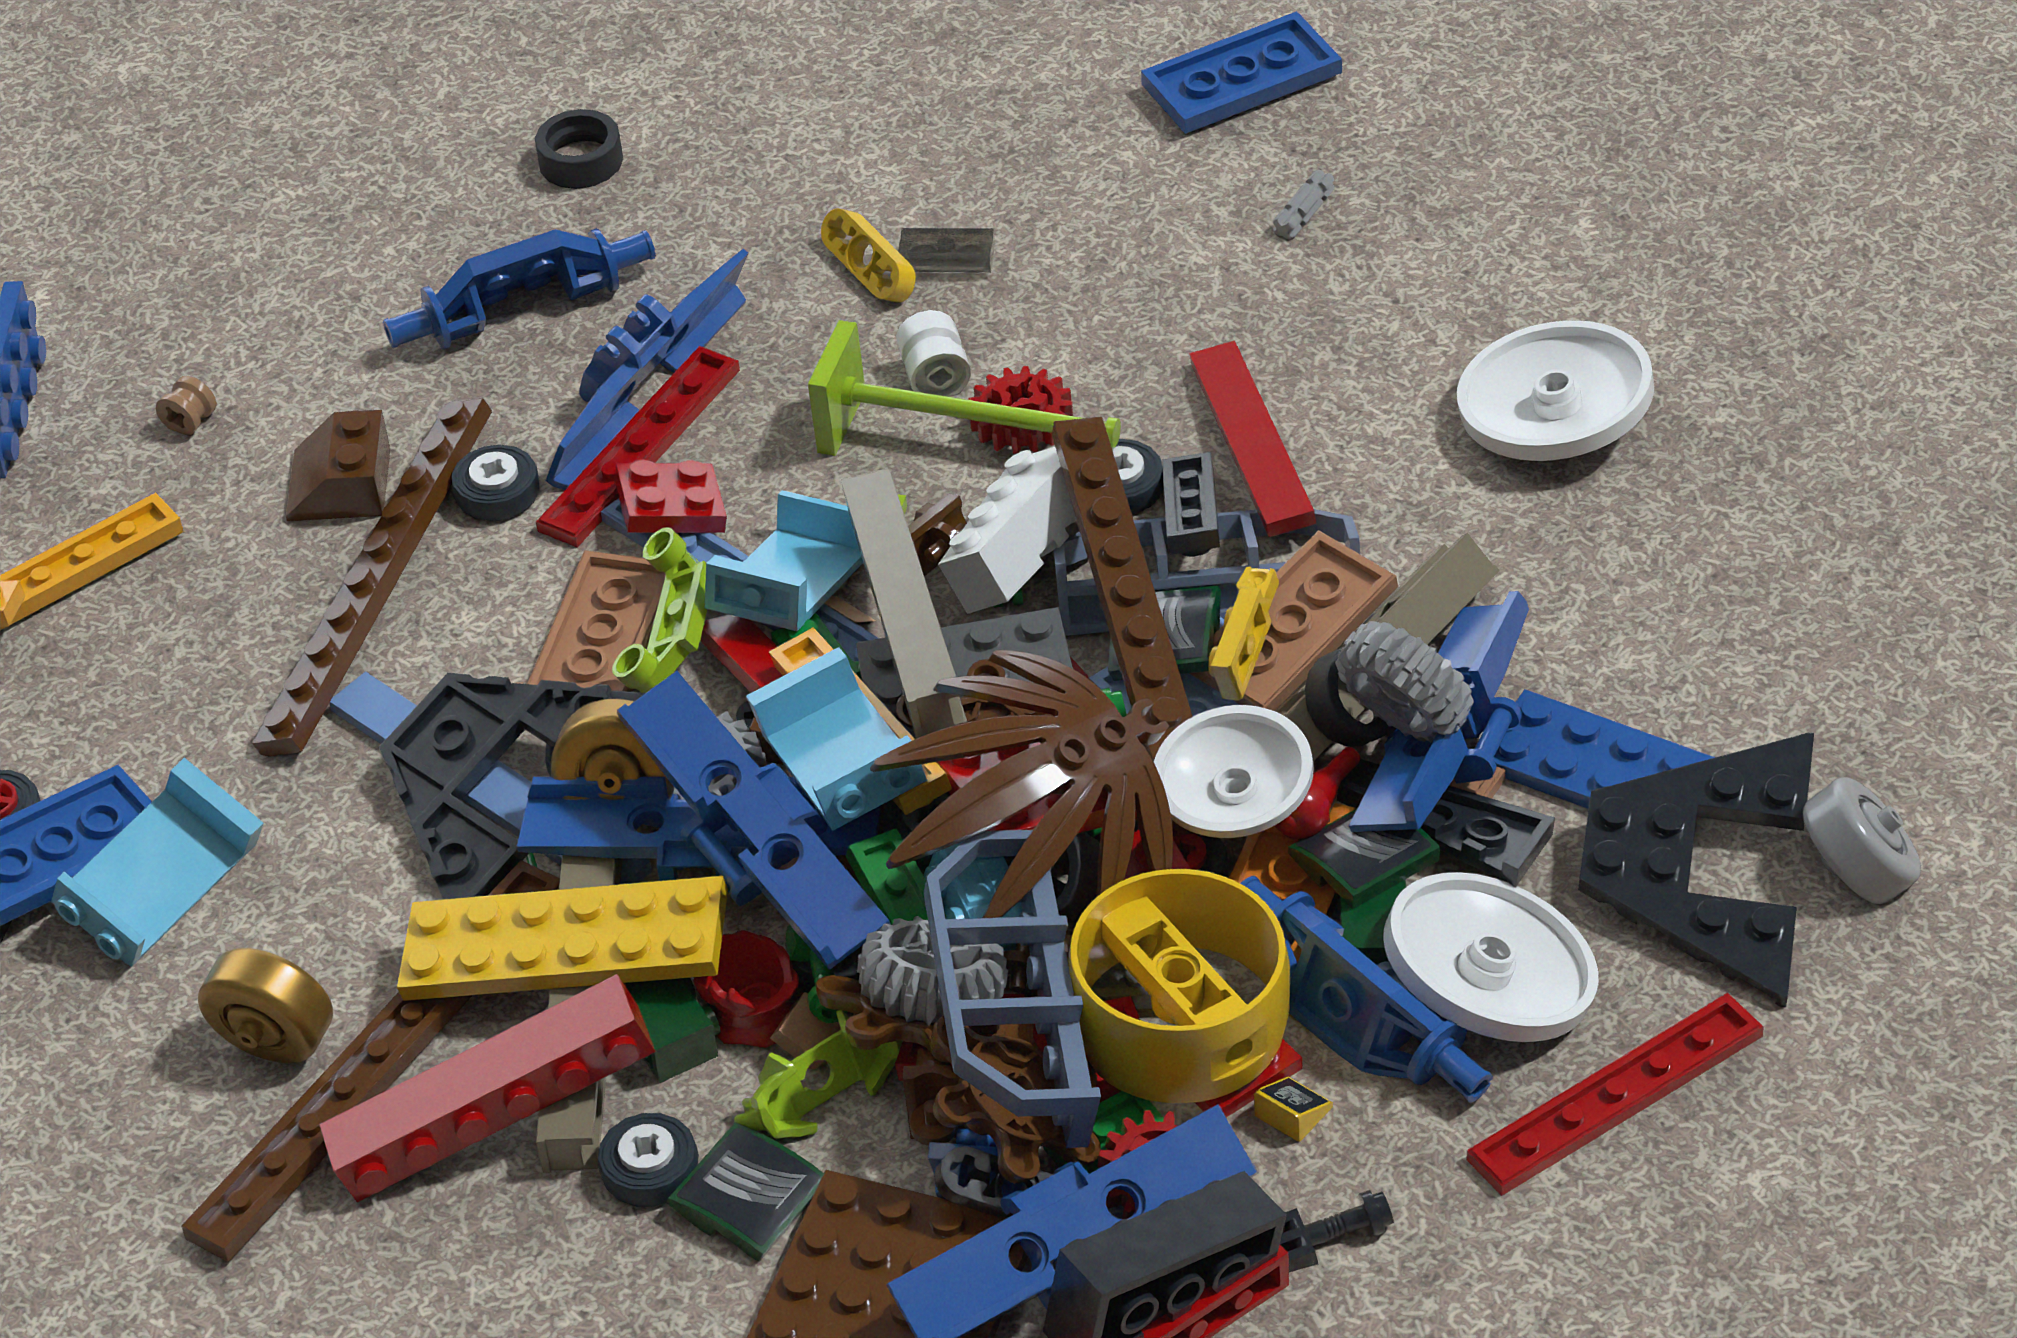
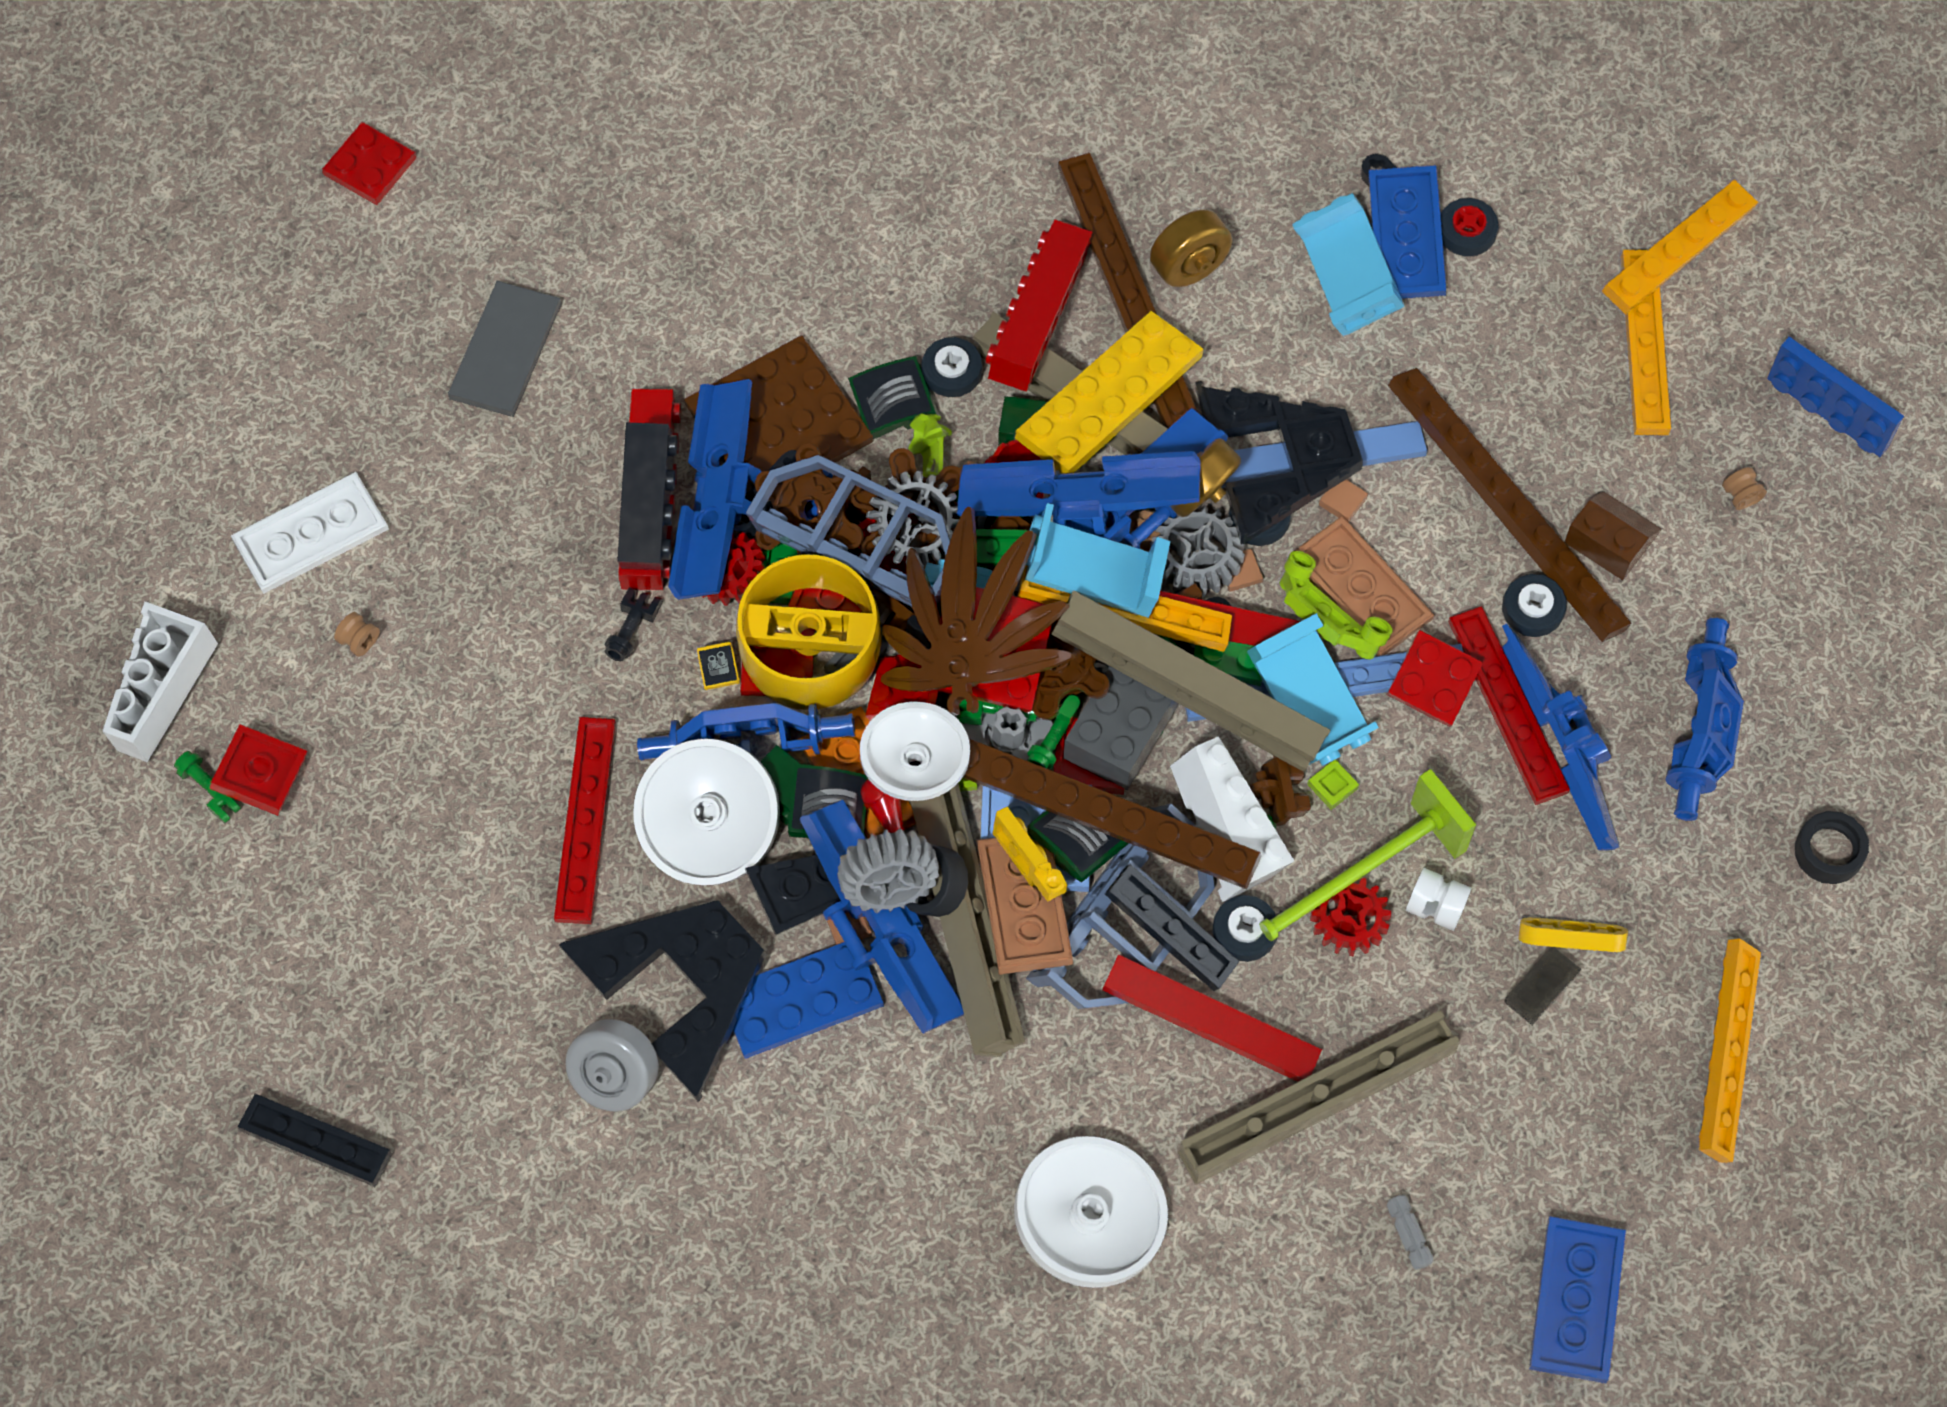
camera: 125 degrees right, 20 degrees up
none -> dark tan tile [1177,1010,1460,1185]
none -> light orange plate [1699,938,1761,1163]

